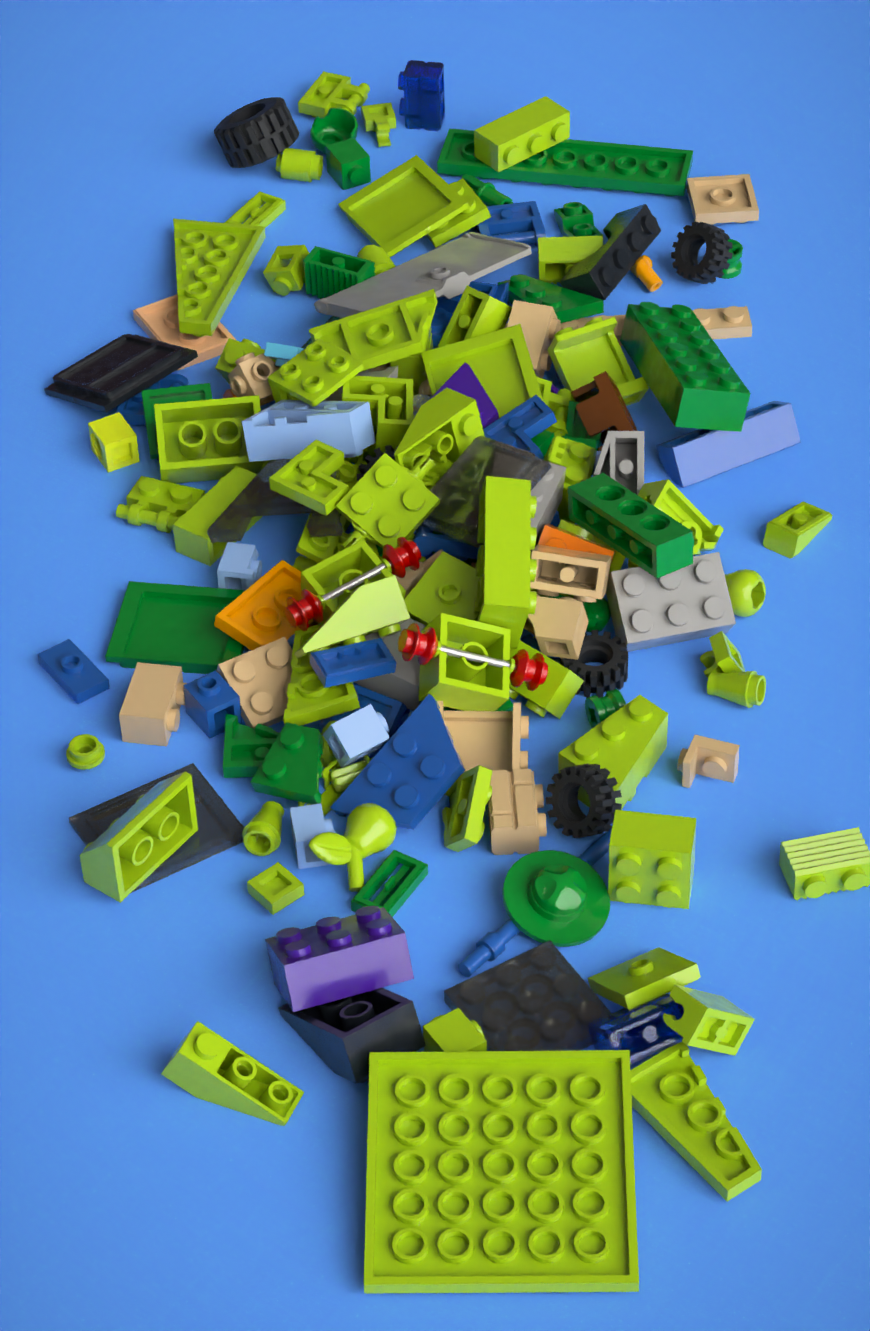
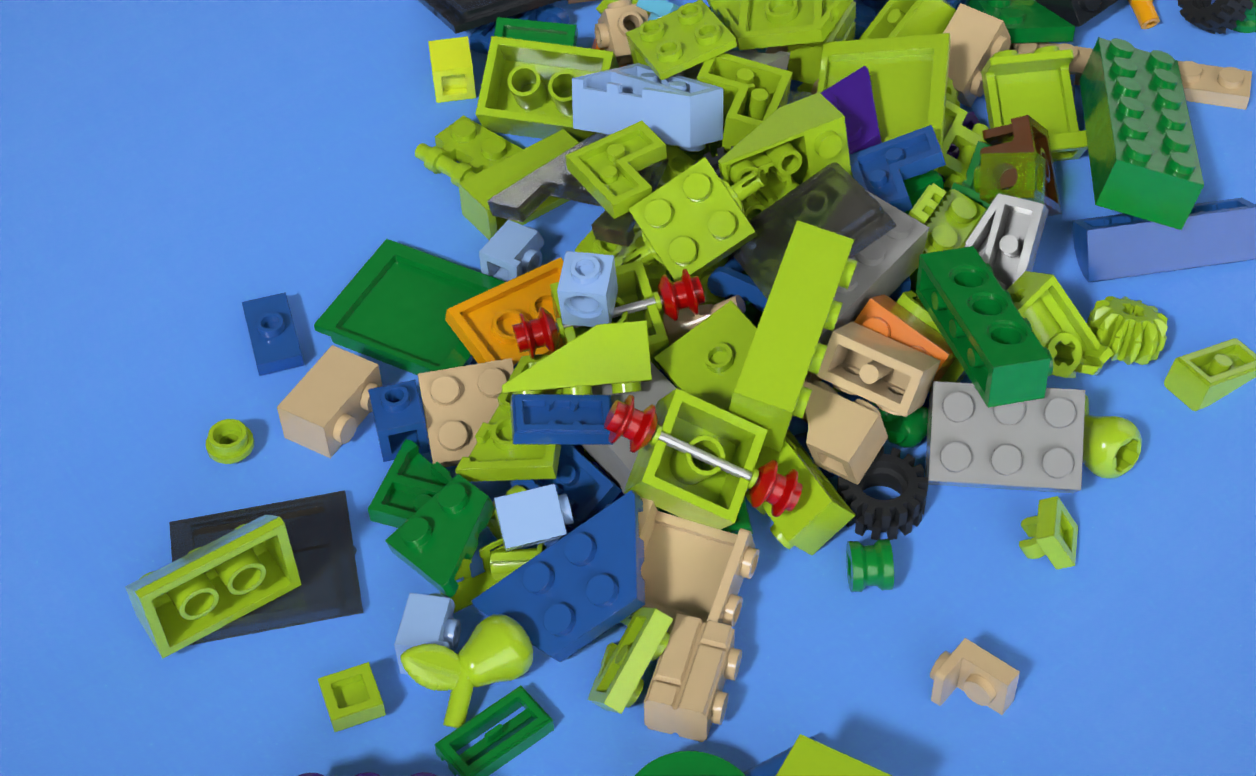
camera: 20 degrees right, 5 degrees up
lime cone [242,801,284,856] -> none
black tyre [546,764,622,838] -> none
lime wedge [558,695,668,814] -> none
lime cone [707,671,766,708] -> none
none -> light blue brick [557,251,618,327]
none -> clear neon green brick [974,152,1046,205]
none -> lime gear [1087,296,1168,365]

